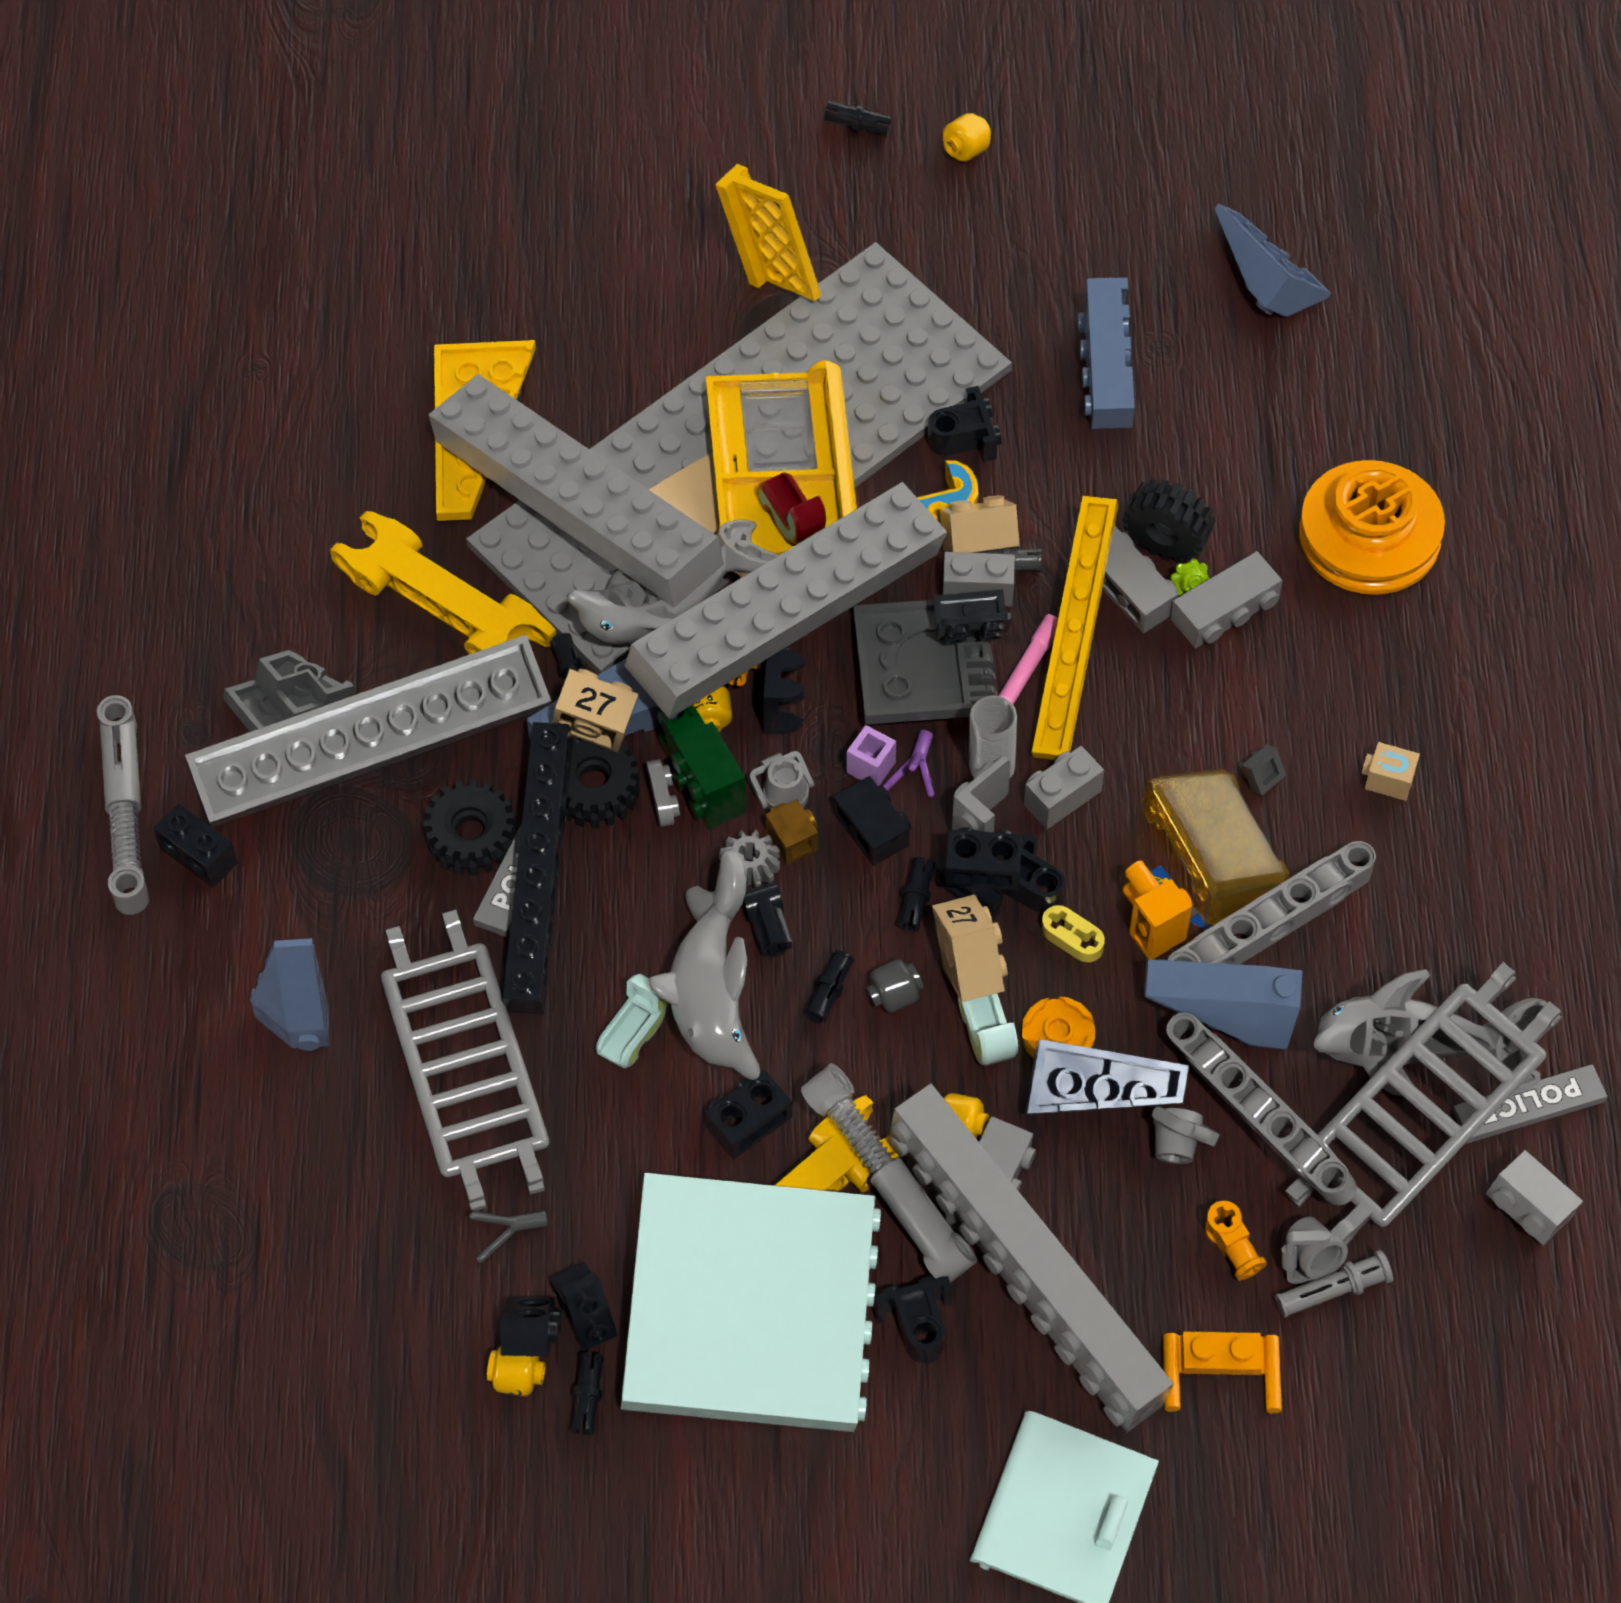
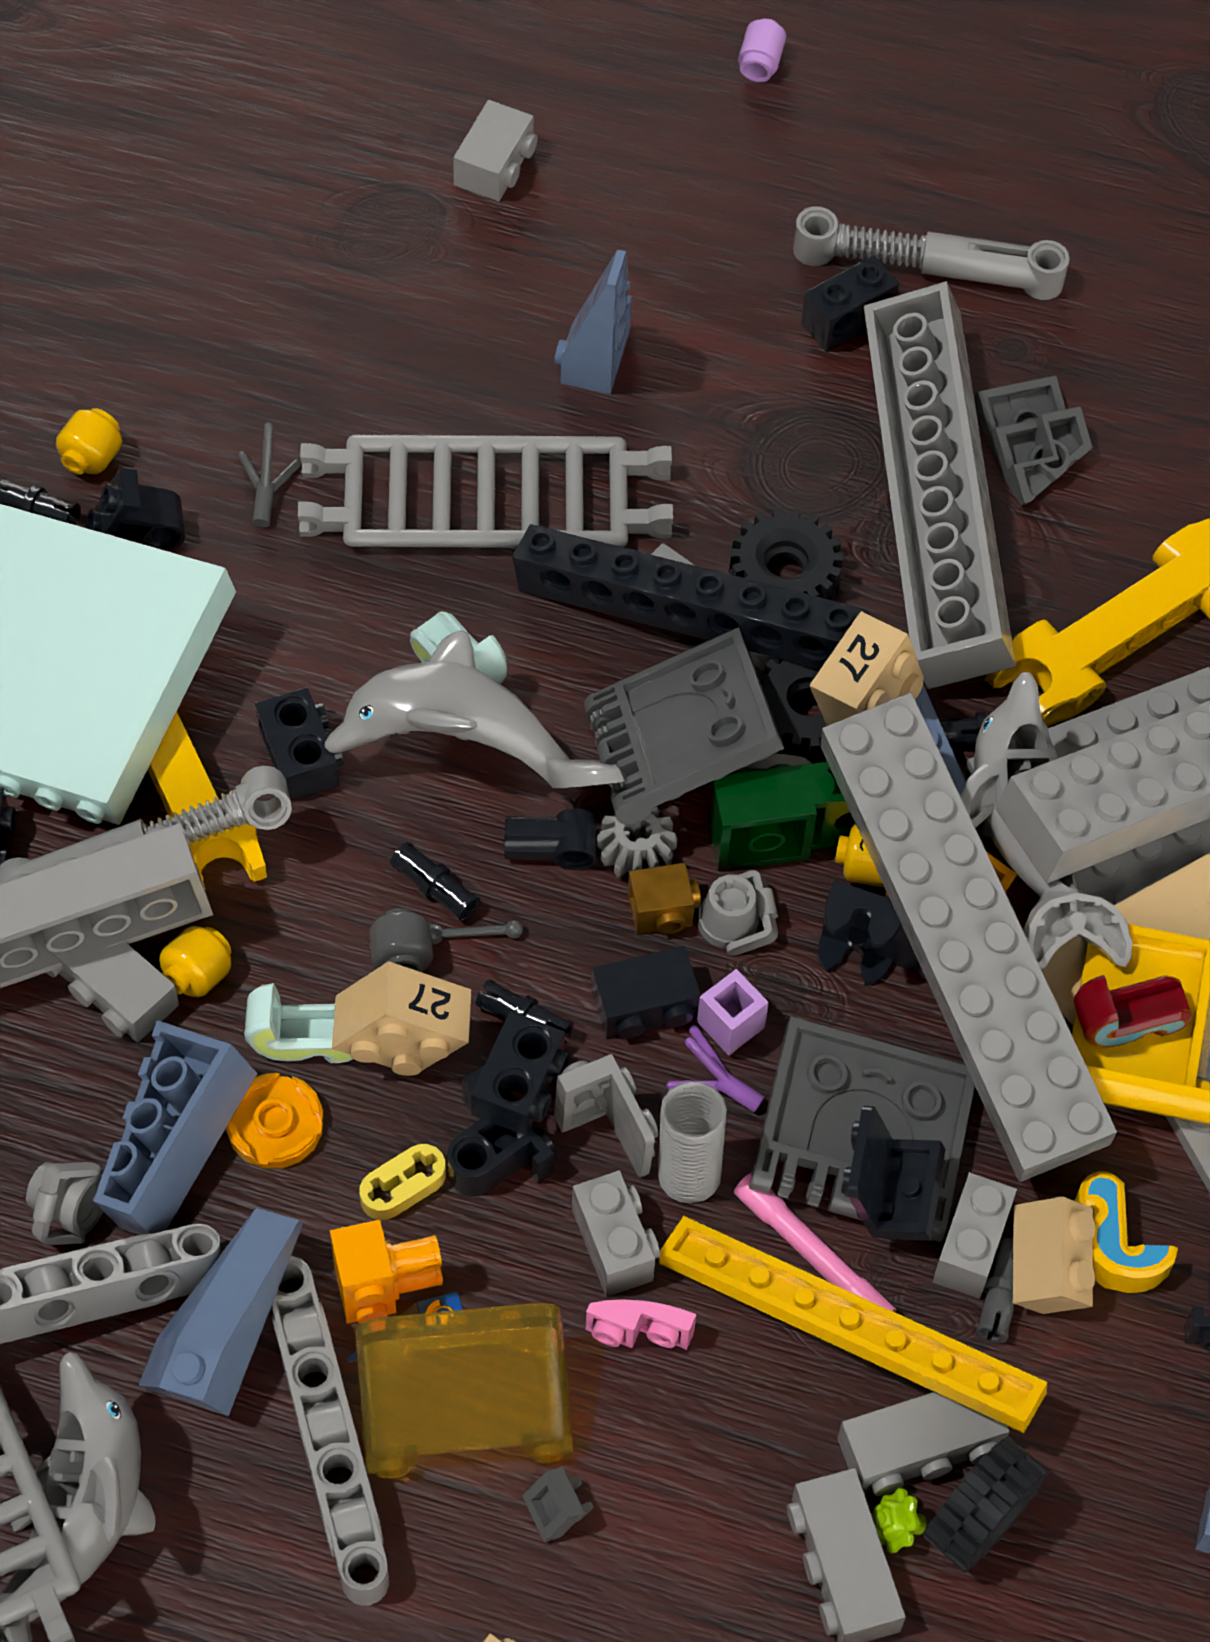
camera: 105 degrees right, 0 degrees up
black brick [501,1296,562,1357] -> none
none -> dark grey hinge [429,920,524,944]
none -> light grey brick [453,100,538,201]
none -> dark grey hinge [584,627,784,825]
none -> bright pink slope [585,1300,697,1350]

